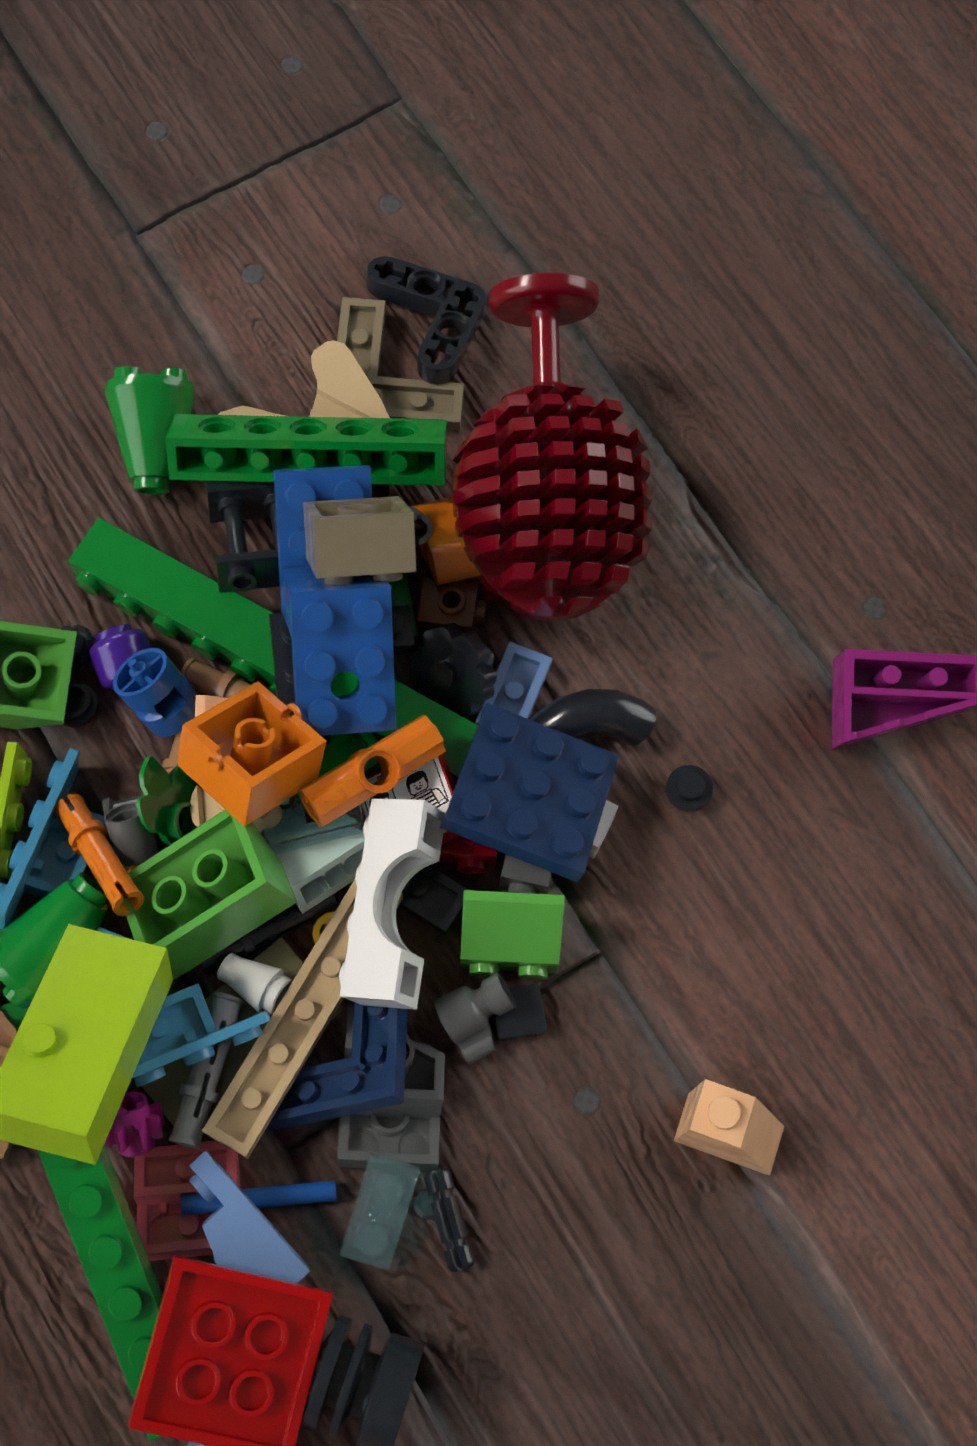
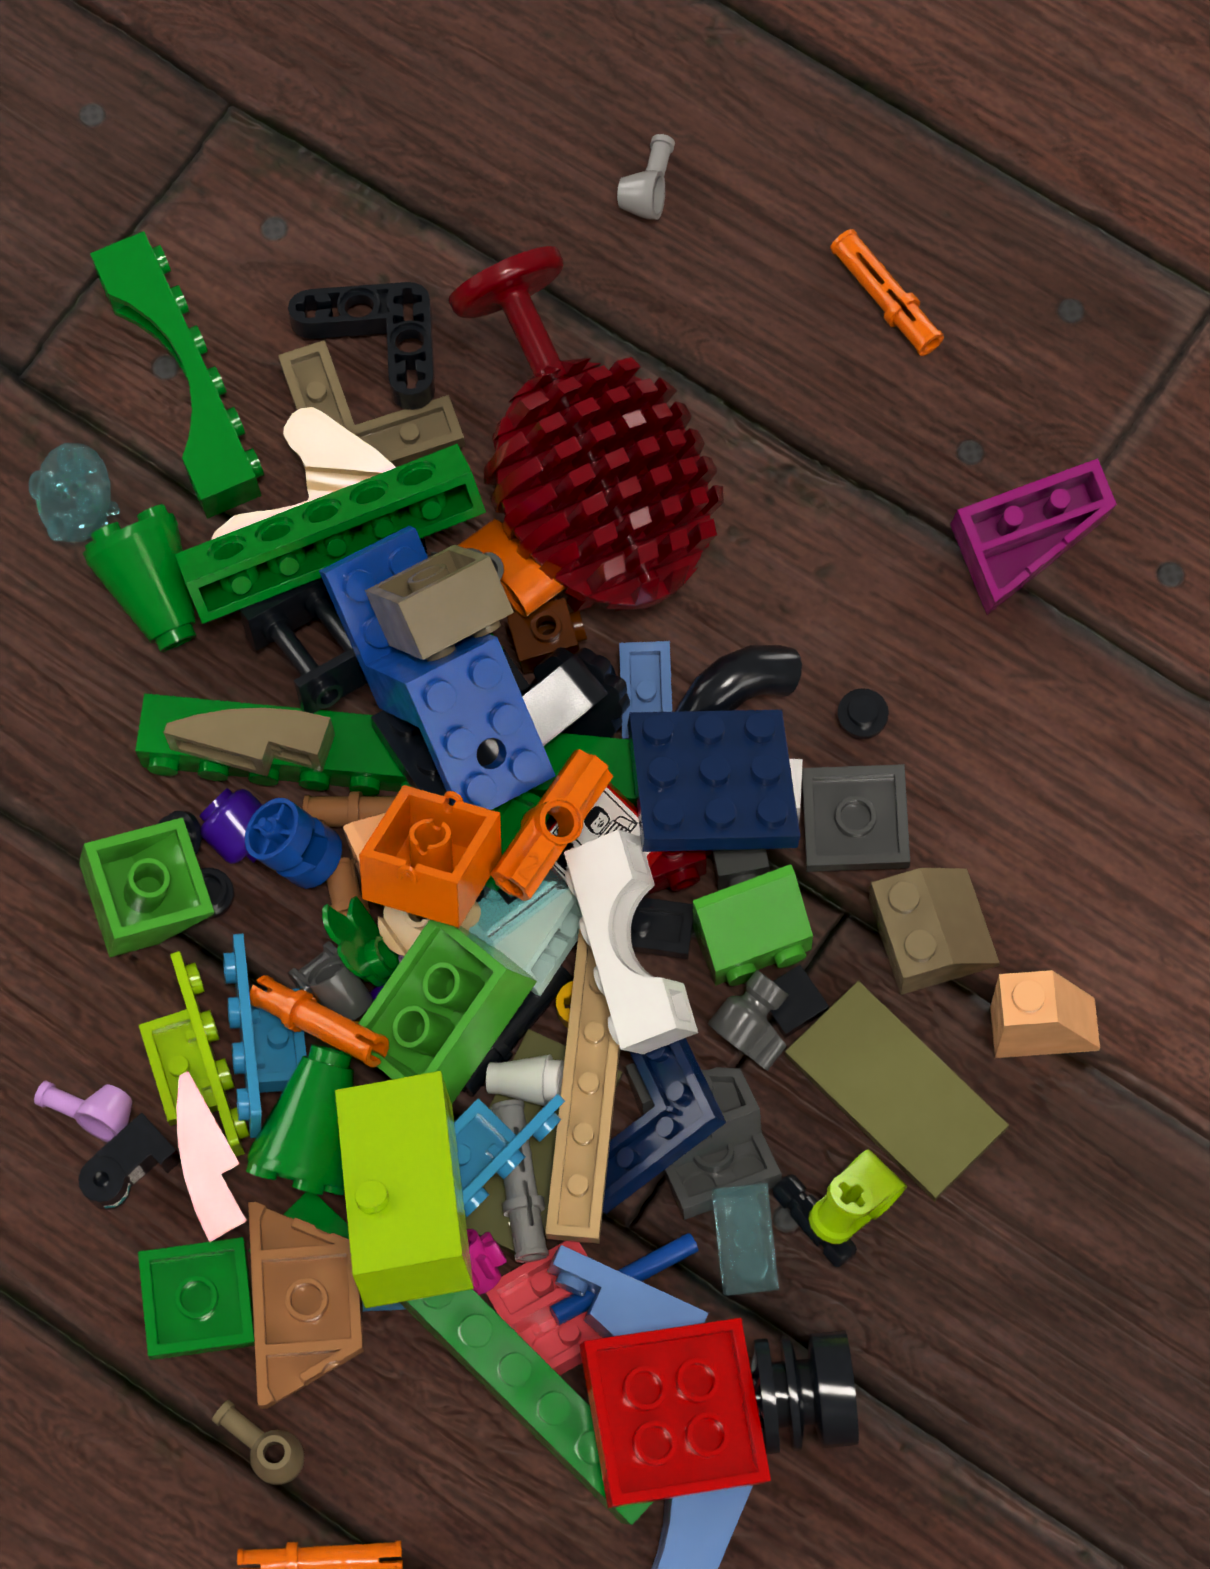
camera: 15 degrees left, 0 degrees up
none -> clear light blue plate [29,443,120,542]
none -> green arch [90,231,264,519]
none -> dark tan slope [163,708,335,776]
none -> beam [477,653,608,766]
none -> light grey bar [617,134,675,220]
none -> olive tile [785,981,1009,1202]
none -> dark grey plate [802,764,910,872]
none -> lime piece [809,1149,907,1244]
none -> orange pin [830,229,944,356]
none -> dark tan slope [868,868,1000,995]

